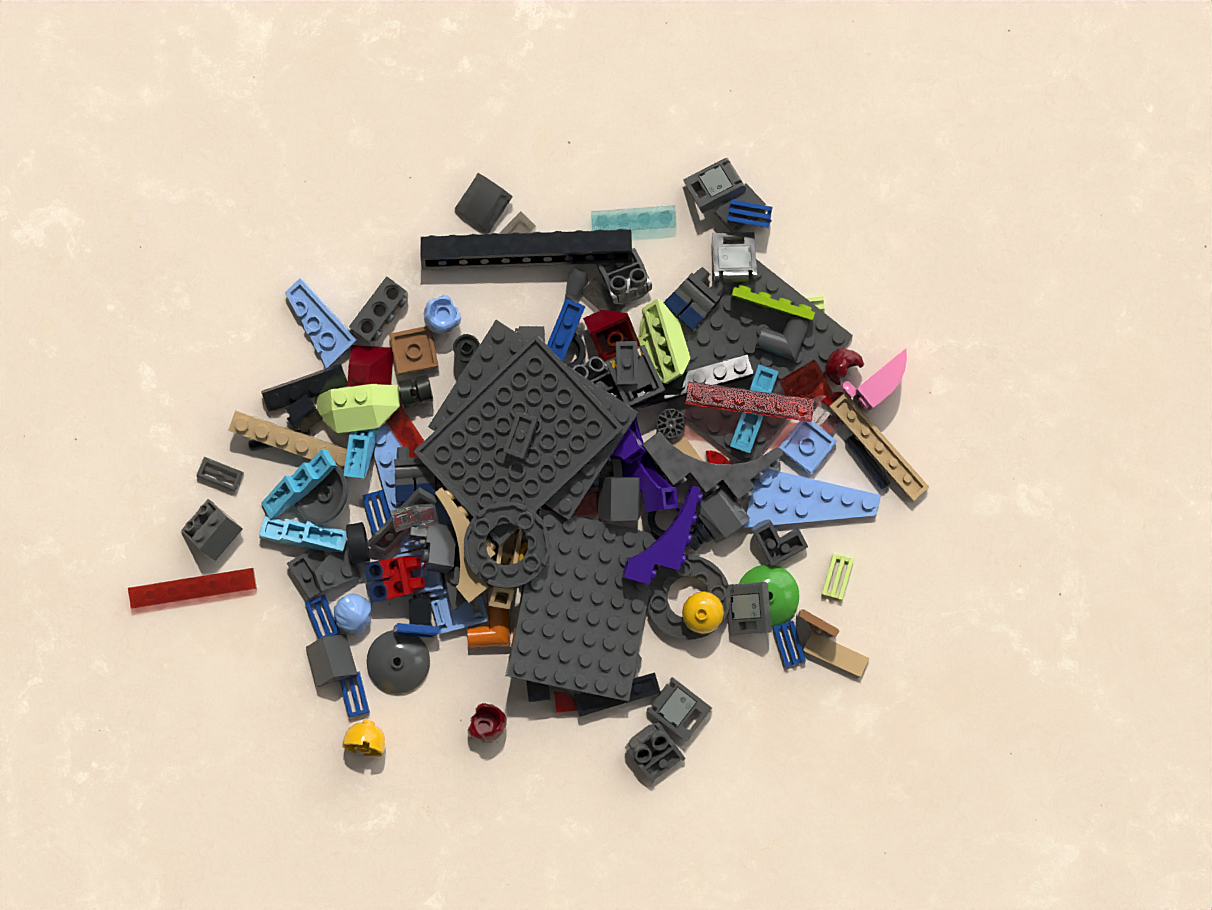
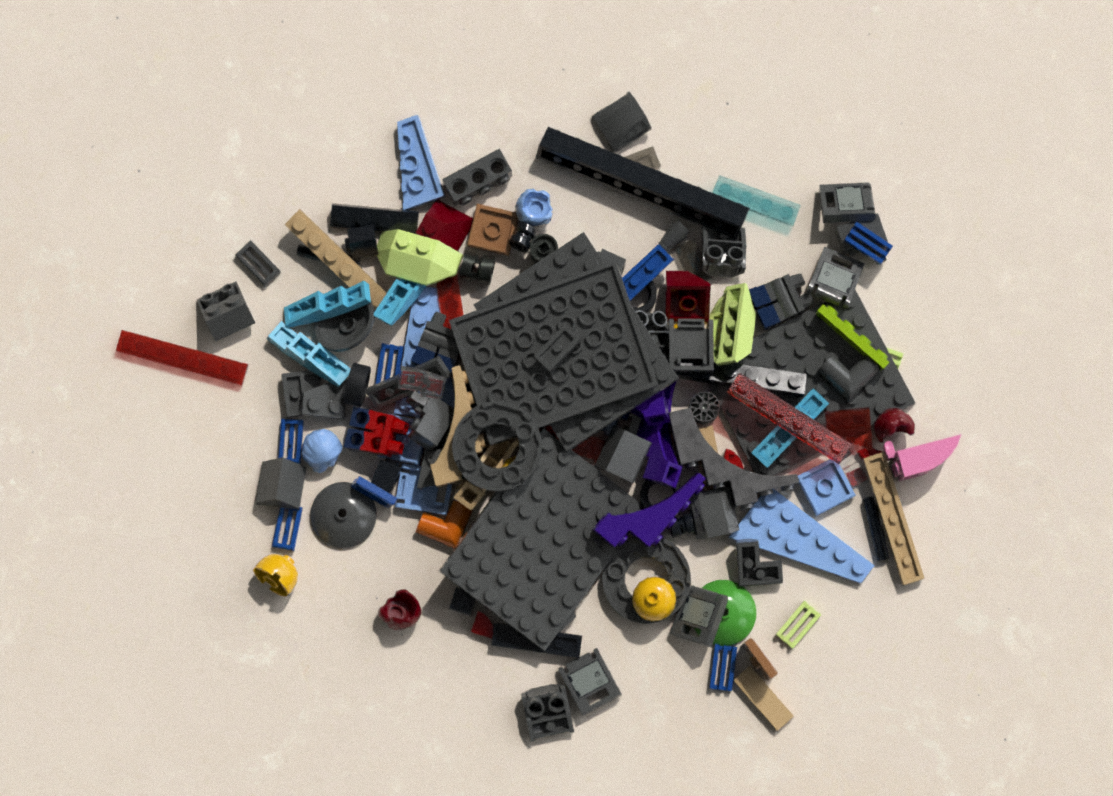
camera: 25 degrees right, 5 degrees down
dark grey plate [616,341,639,385] -> none
none -> black wheel [508,222,537,252]

